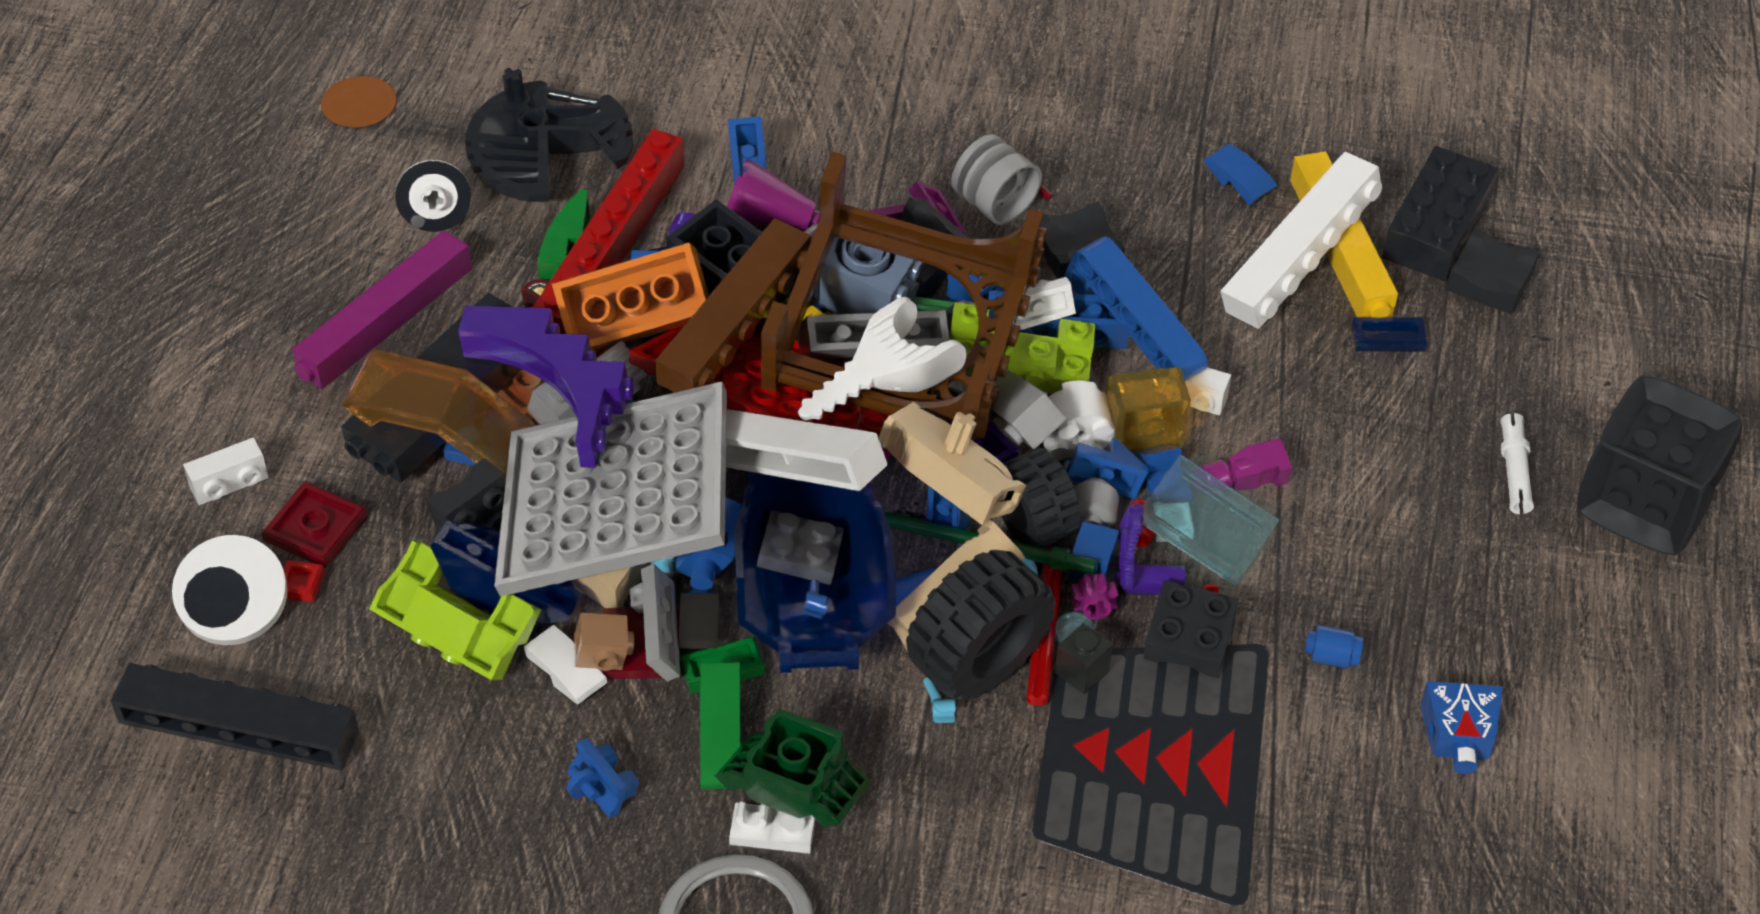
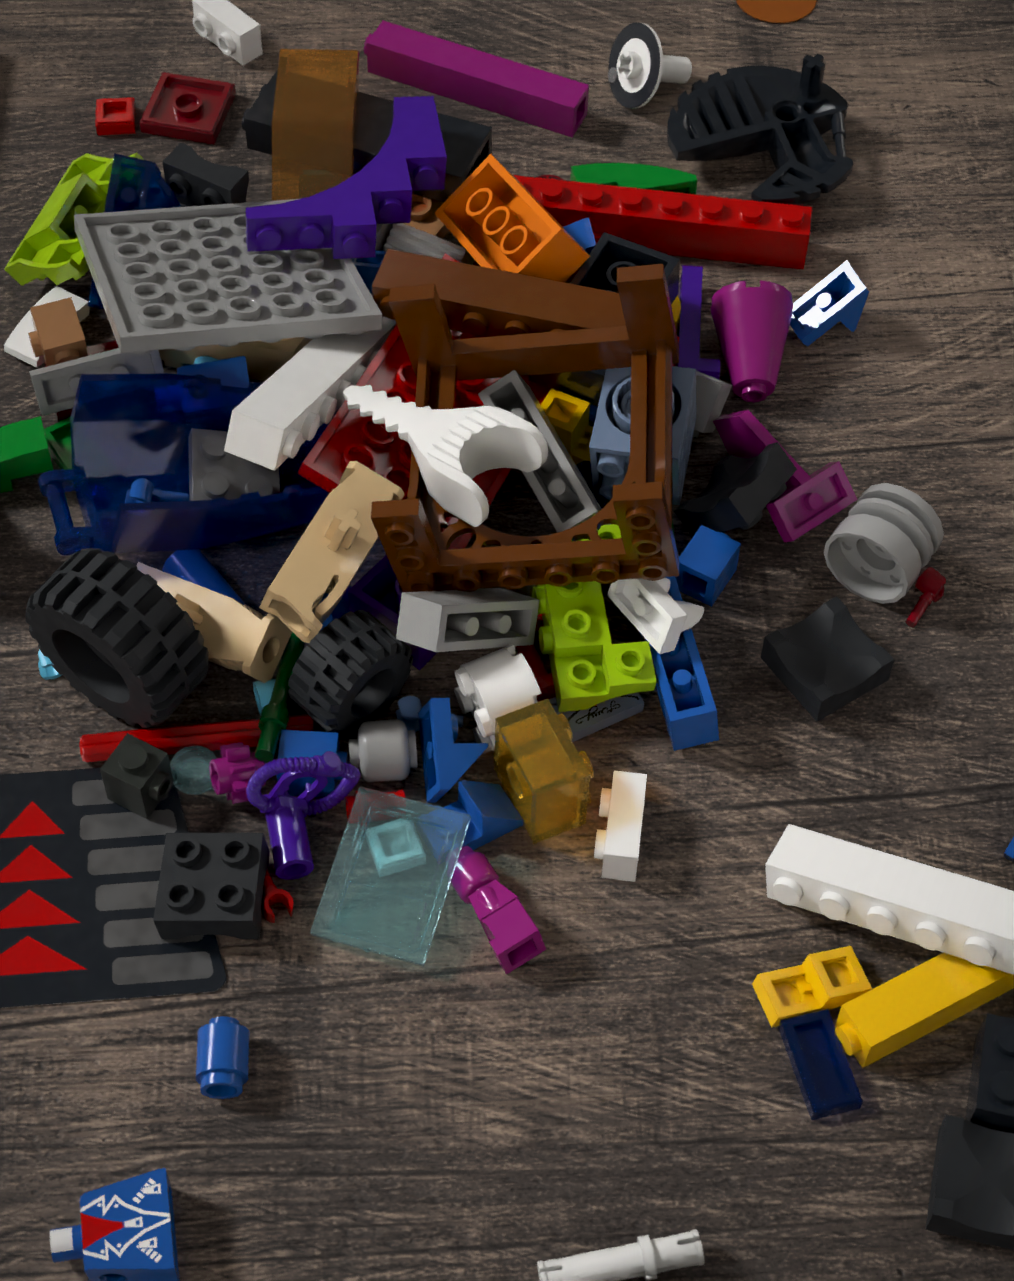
camera: 75 degrees right, 5 degrees up
white piece [172,535,288,645] -> none
blue beam [1064,236,1208,386] -> none
none -> yellow slope [752,946,872,1027]

